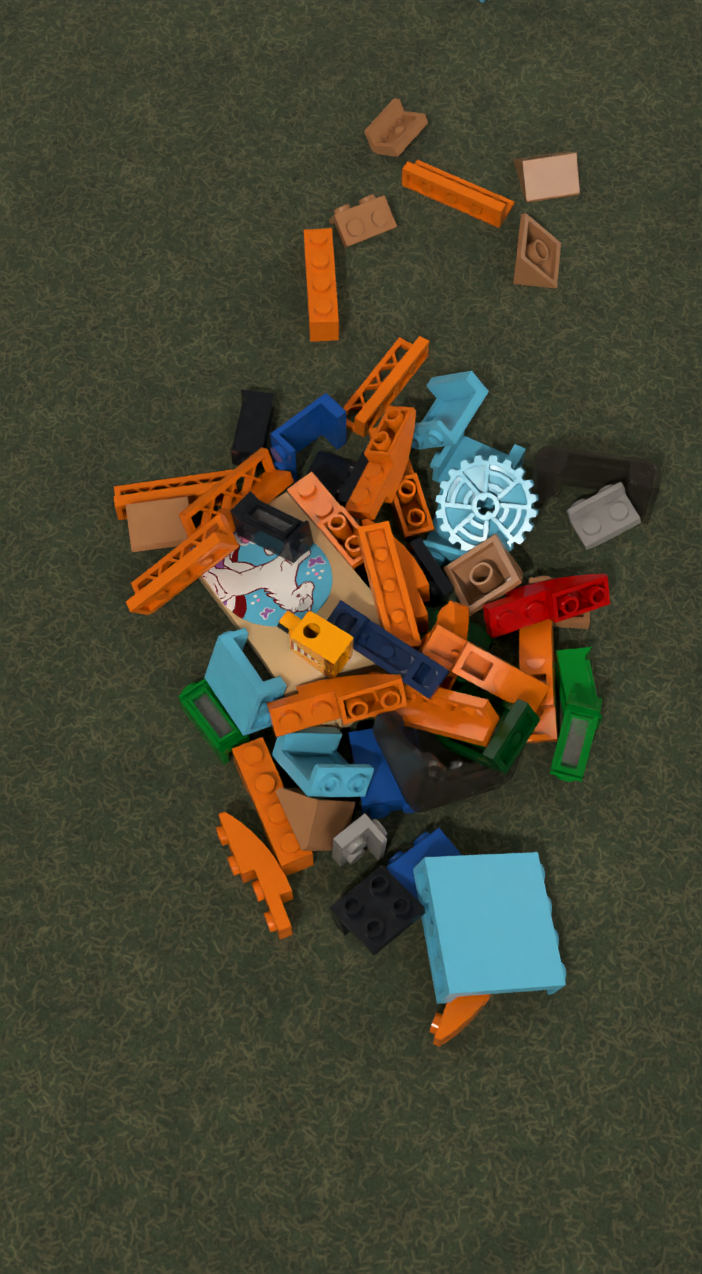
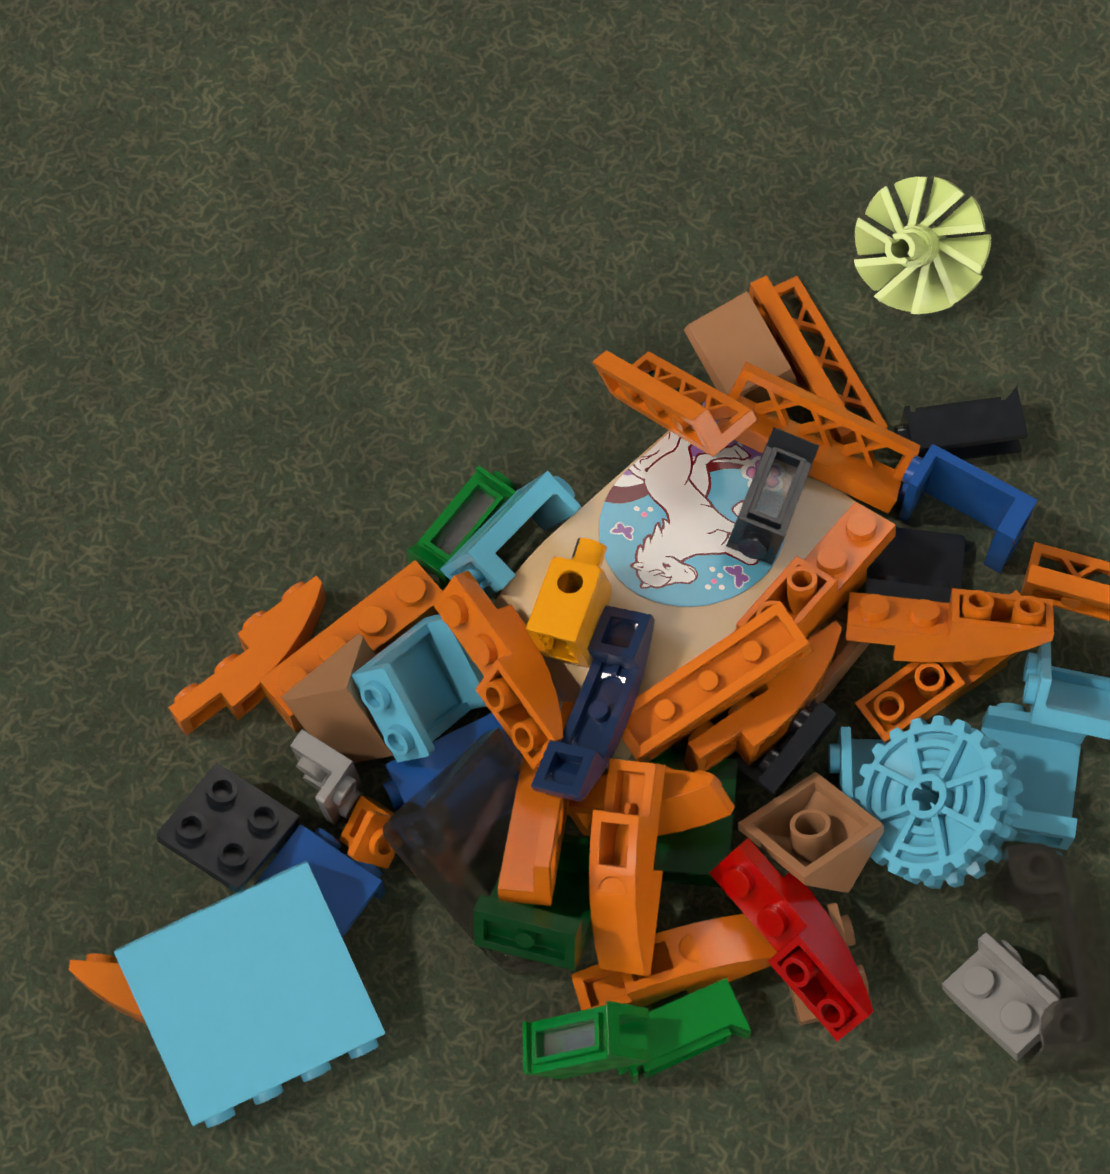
camera: 75 degrees right, 5 degrees up
none -> orange bracket [339,795,410,869]
none -> yellowish green piece [854,176,991,314]

